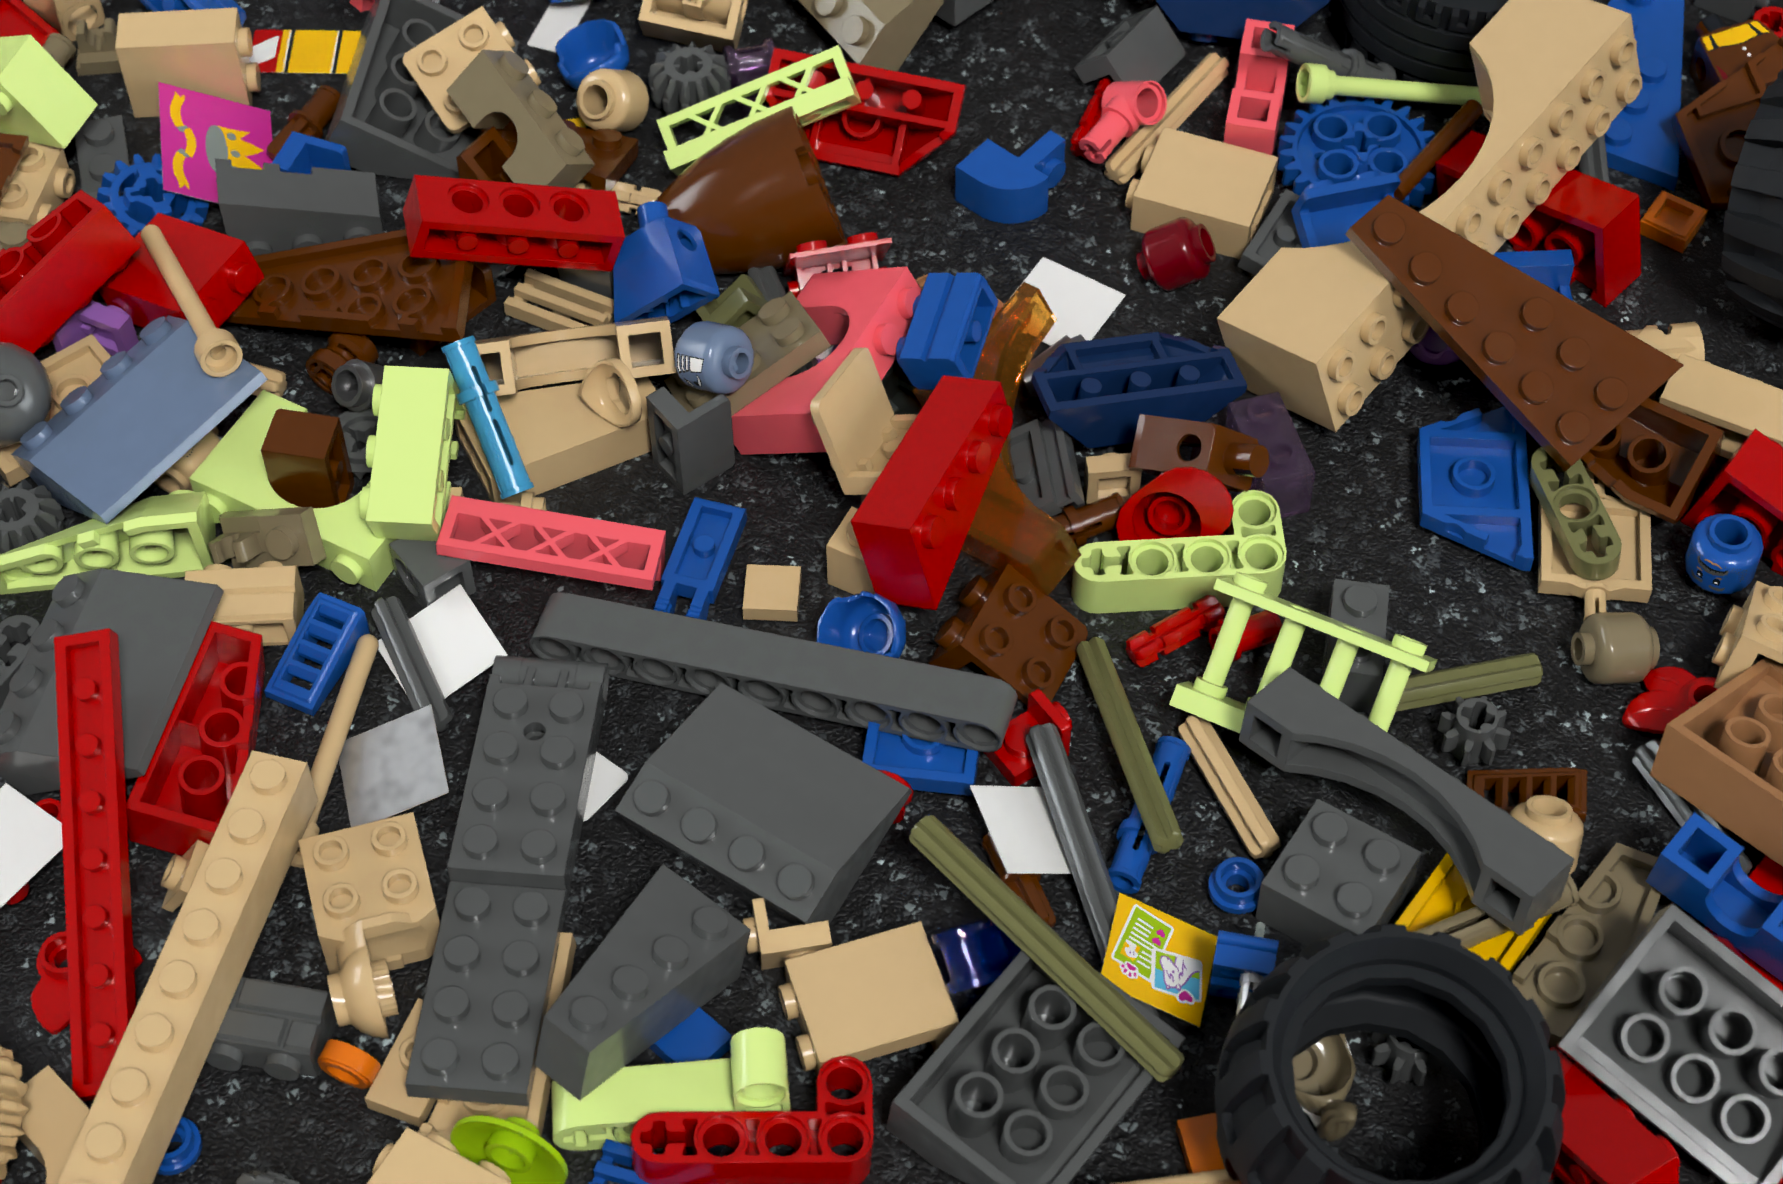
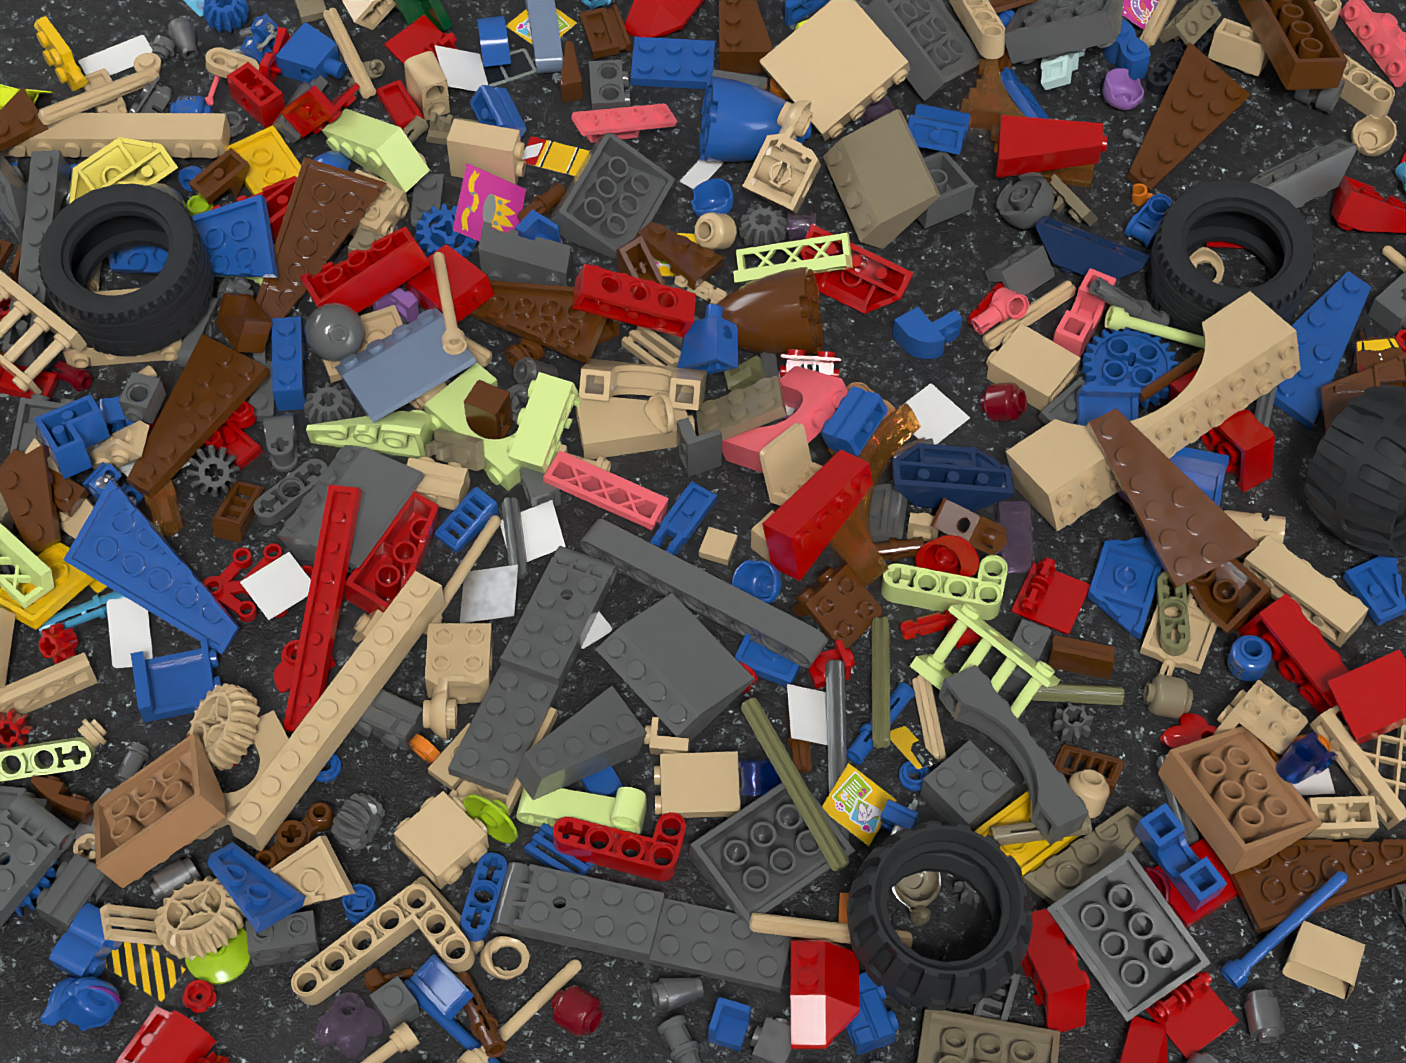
camera: 15 degrees right, 5 degrees up
tan bracket [403,6,541,134] -> none
dark azure pin [441,336,534,500] -> none
dark tan arch [446,50,595,188] -> none
sand blue head [674,321,754,394] -> none
orange tile [1640,190,1708,253] -> none
none -> yellow sticker [890,726,938,769]
none -> red hinge [1011,558,1091,635]
none -> reddish brown panel [1048,635,1116,680]

